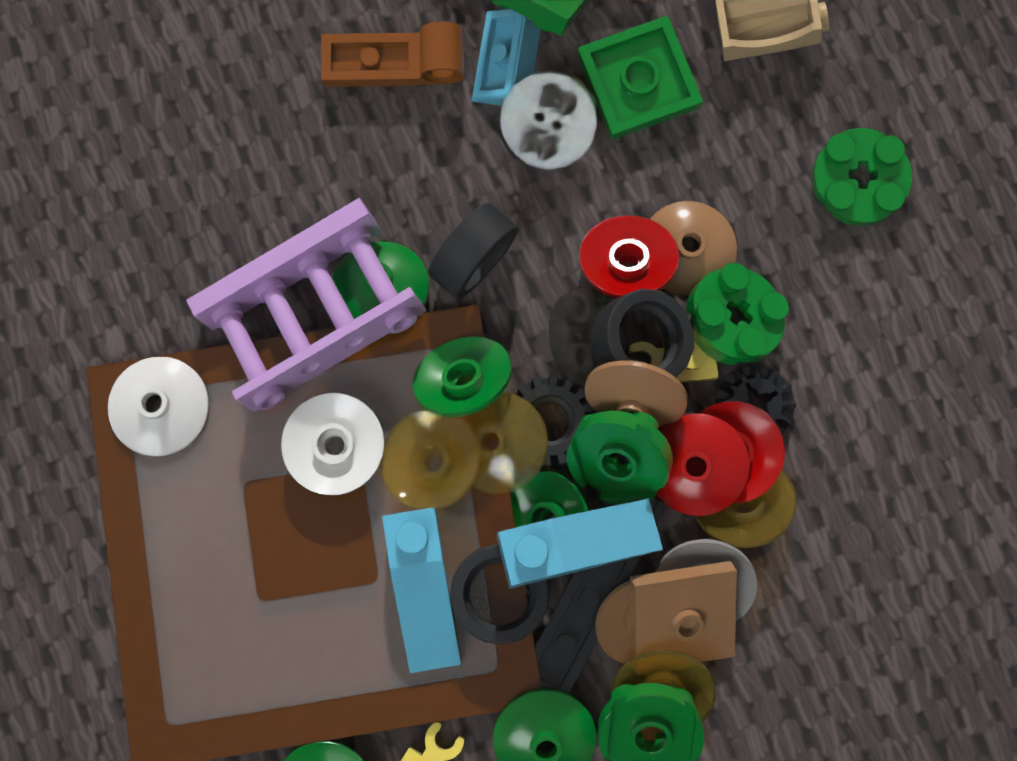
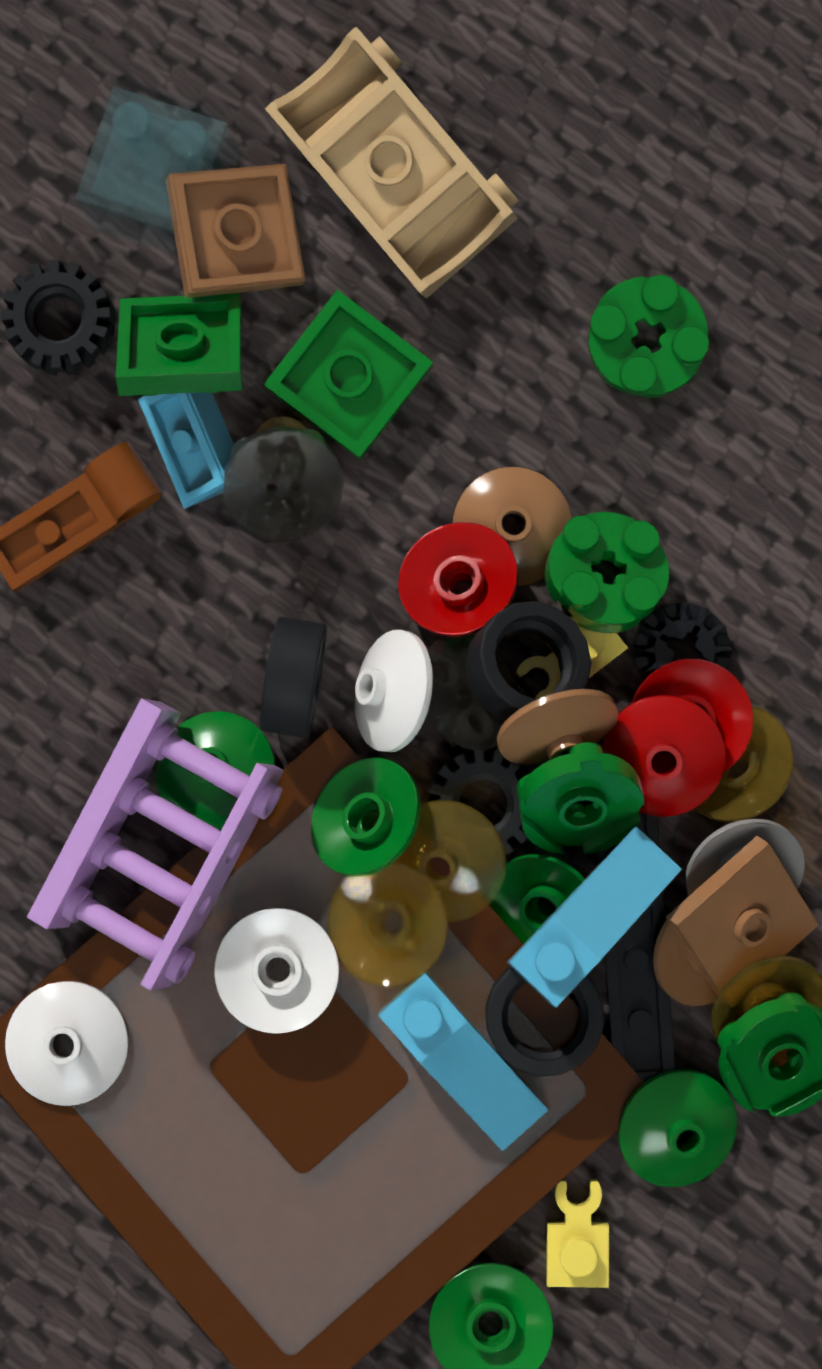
camera: 30 degrees left, 5 degrees up
none -> white dish [355,630,433,752]

